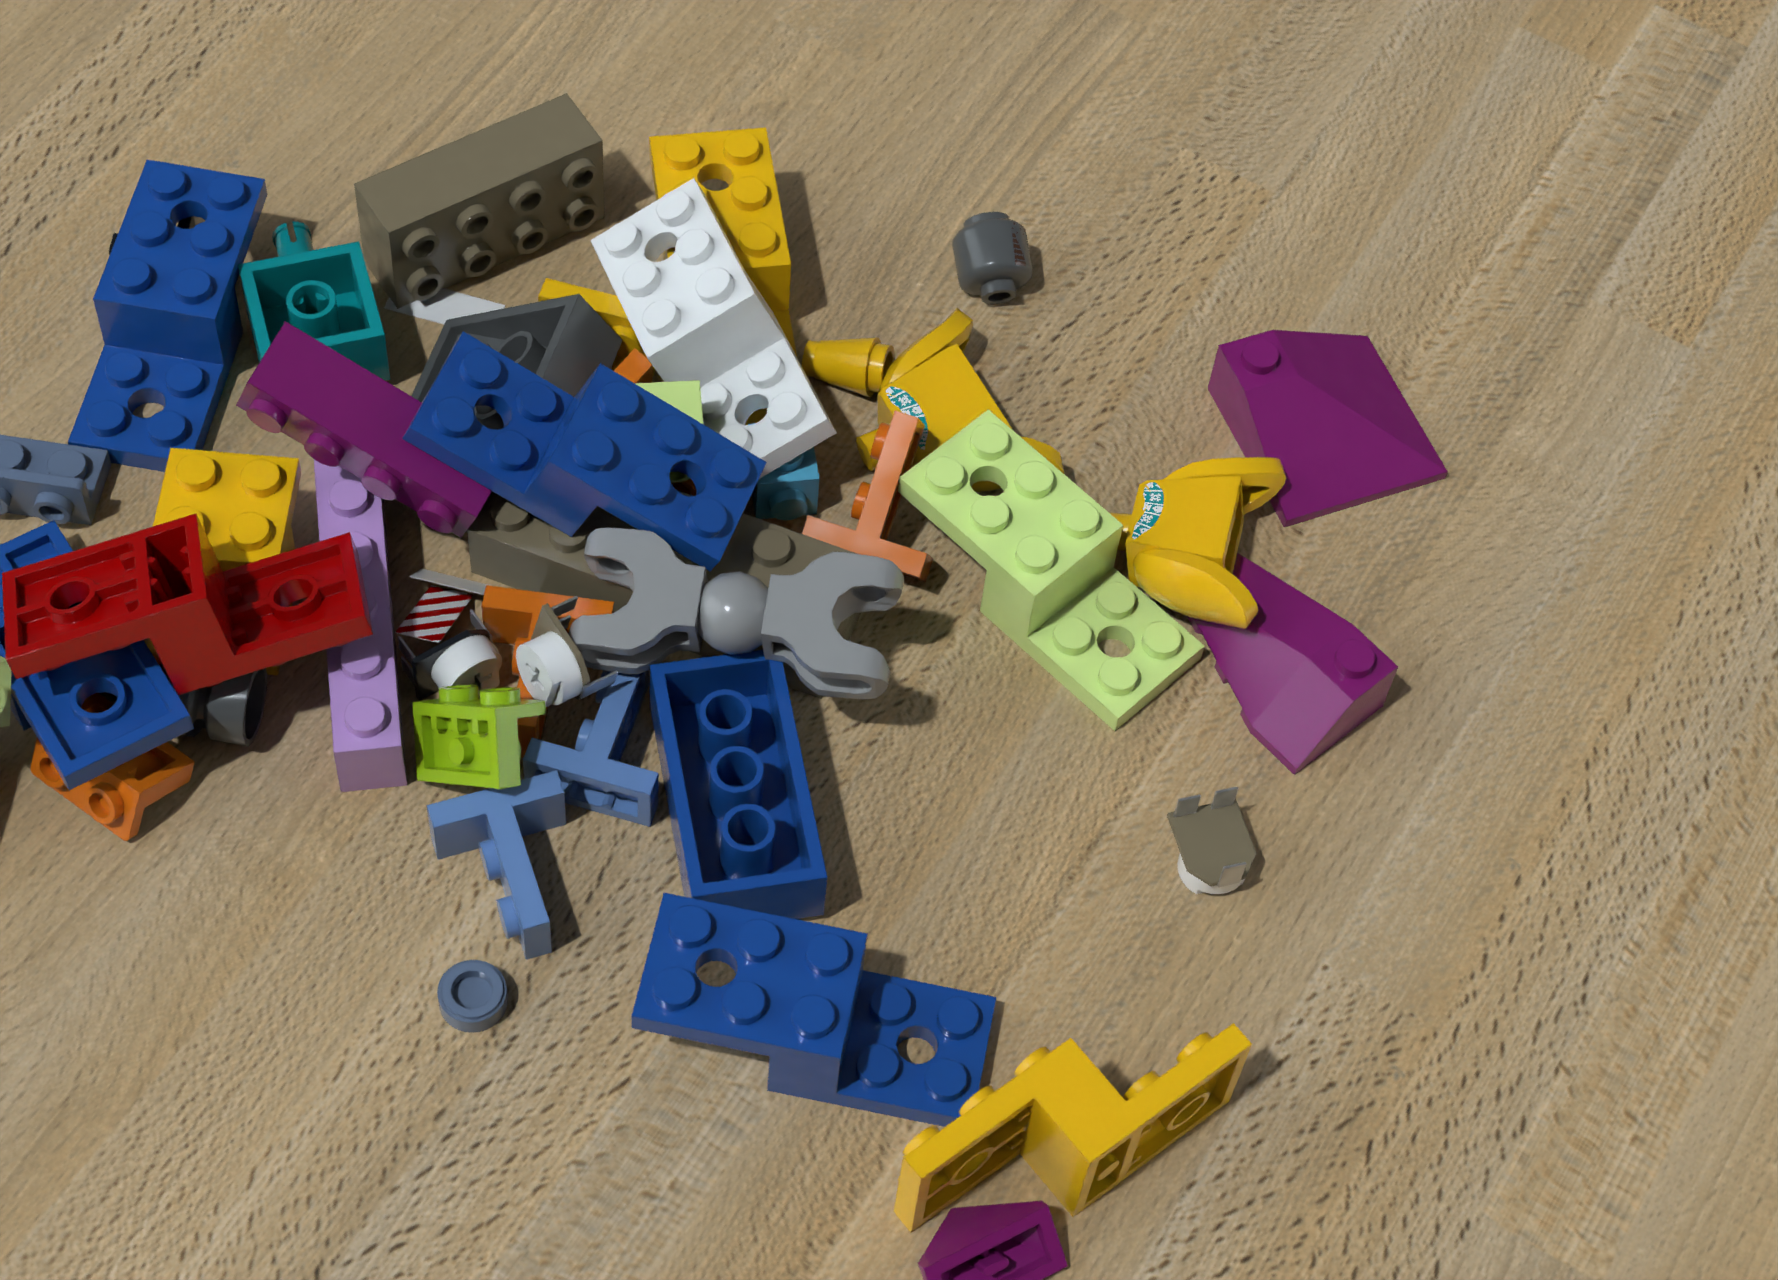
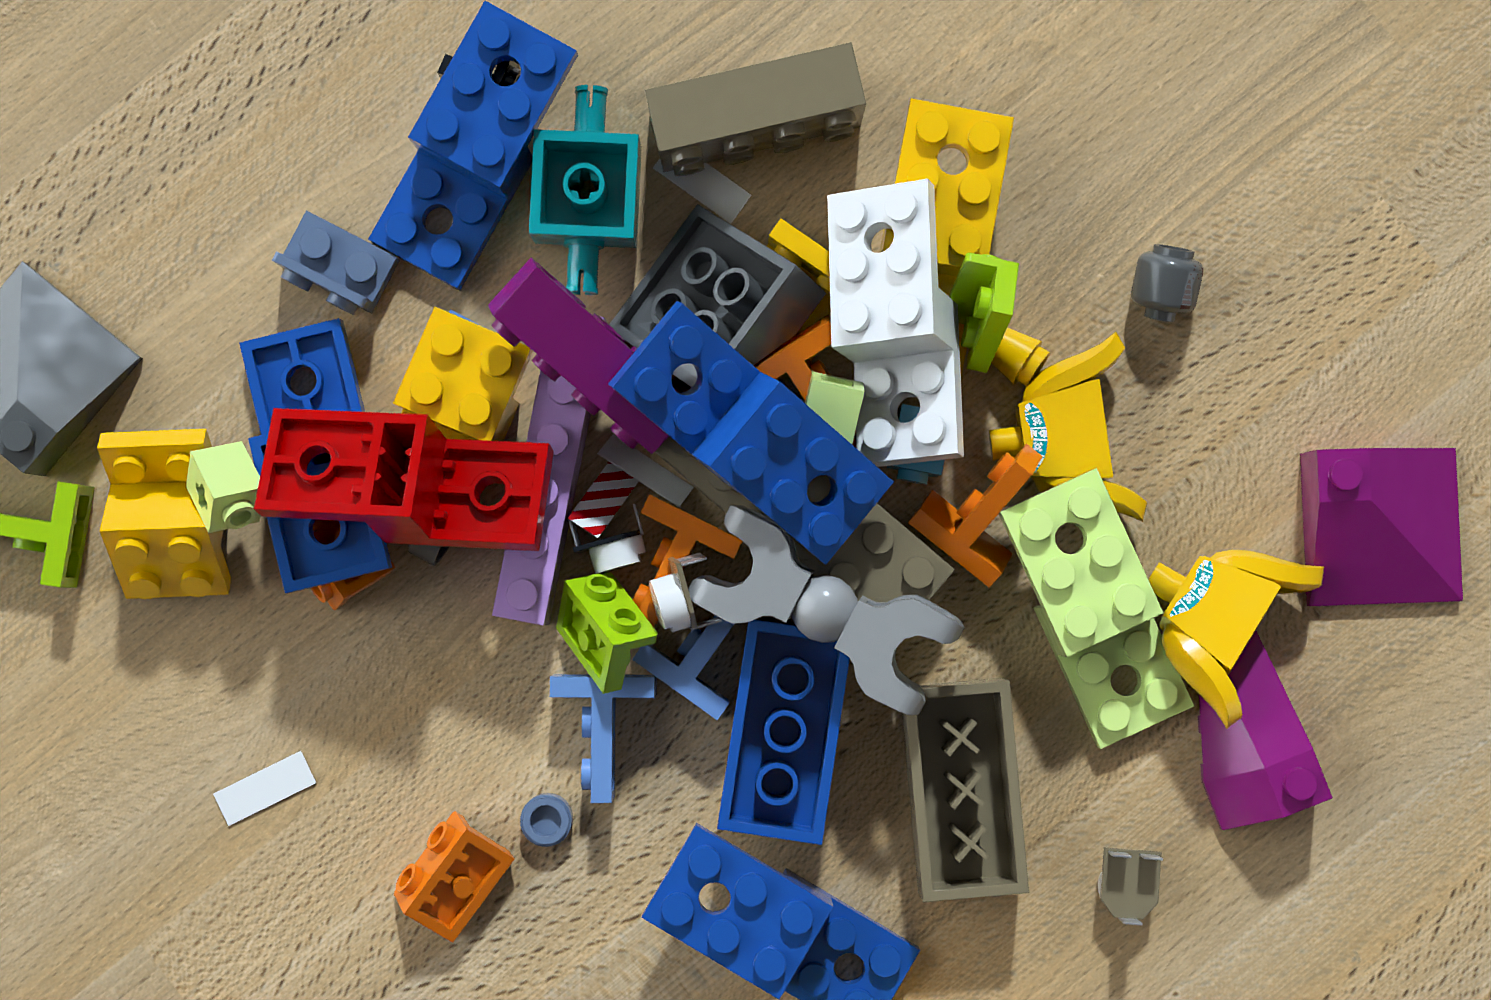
camera: 25 degrees right, 30 degrees up
none -> white sticker [213,751,316,826]
none -> orange bracket [394,811,515,943]
none -> dark tan brick [902,678,1029,902]
none -> lime bracket [949,253,1019,373]

